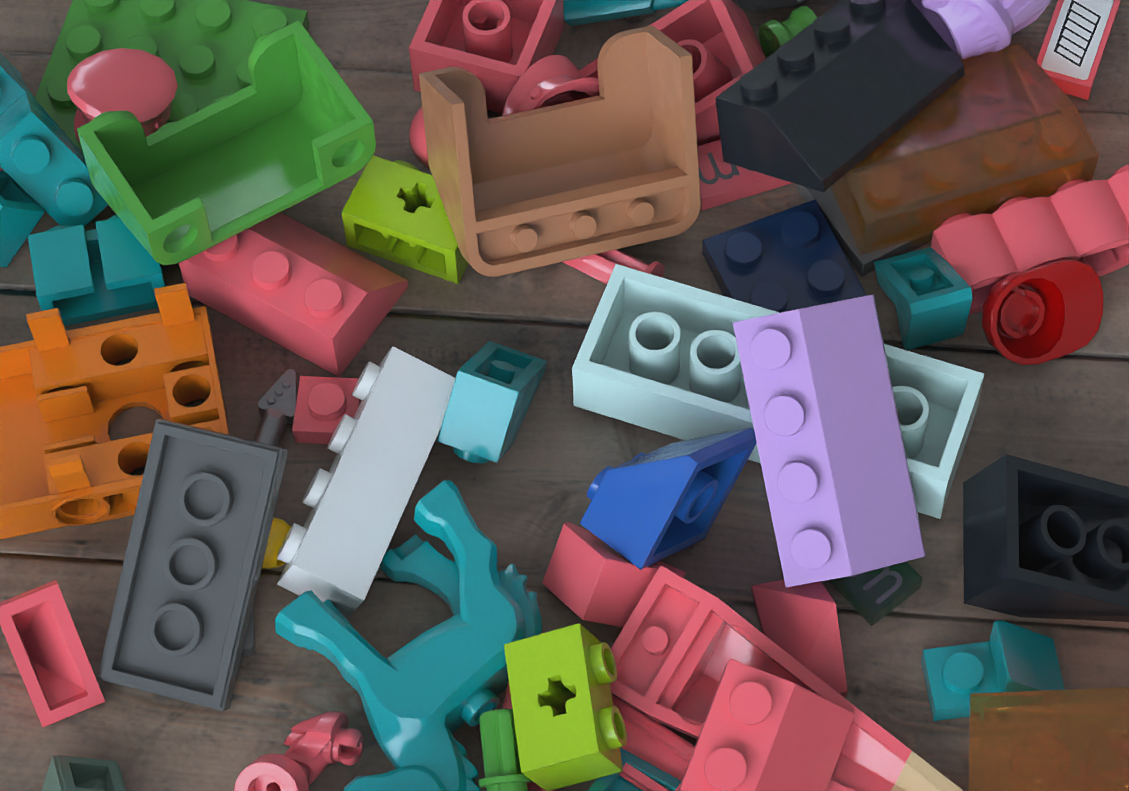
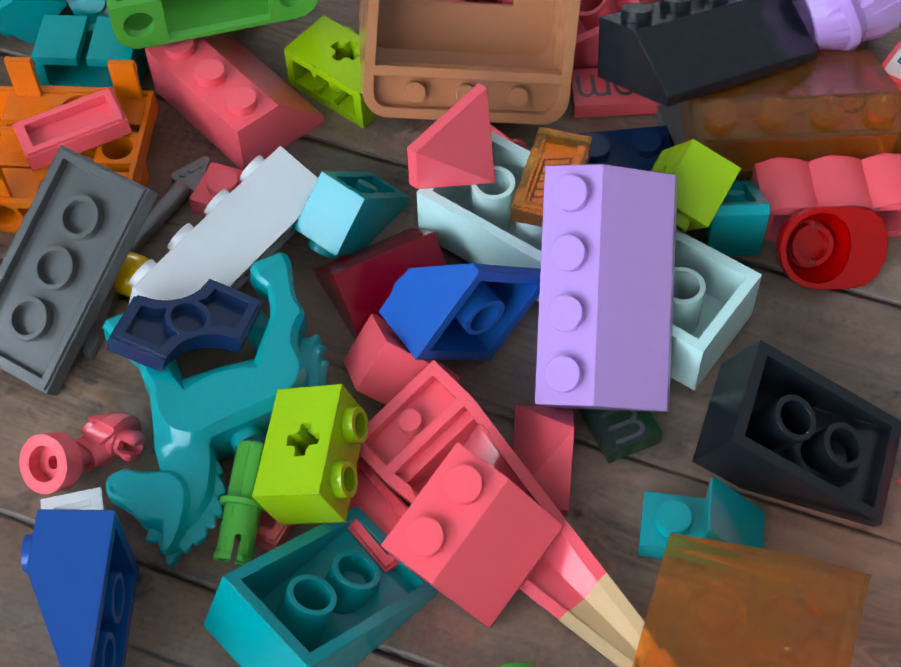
camera: 15 degrees right, 5 degrees down
none -> coral tile [12,87,132,171]
none -> dark blue tile [107,279,264,373]
none -> dark red slope [315,228,447,340]
none -> coral slope [407,83,495,189]
none -> clear orange tile [510,127,593,227]
none -> lime brick [651,139,741,233]

